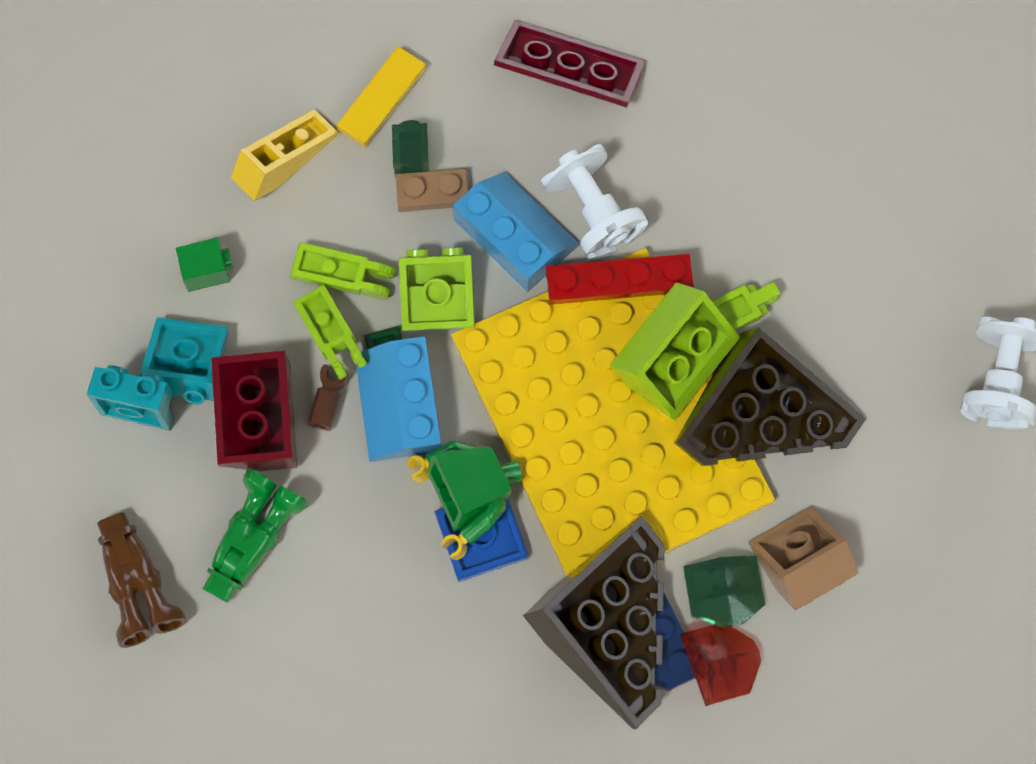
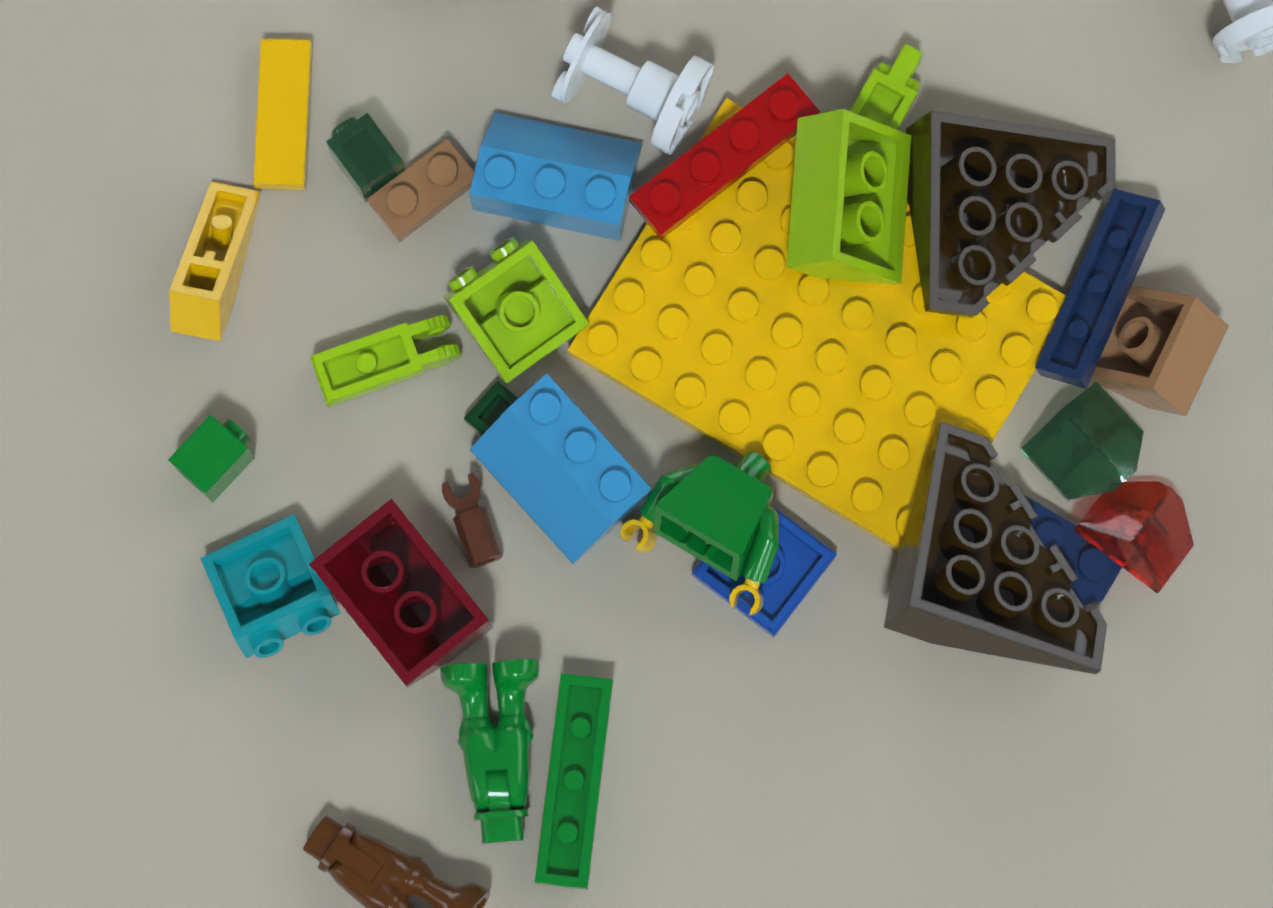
camera: 30 degrees left, 5 degrees up
teal plate [86,365,174,431] -> none
lime hinge [293,284,367,380] -> none
none -> green plate [535,673,613,890]
none -> dark blue plate [1035,188,1165,389]

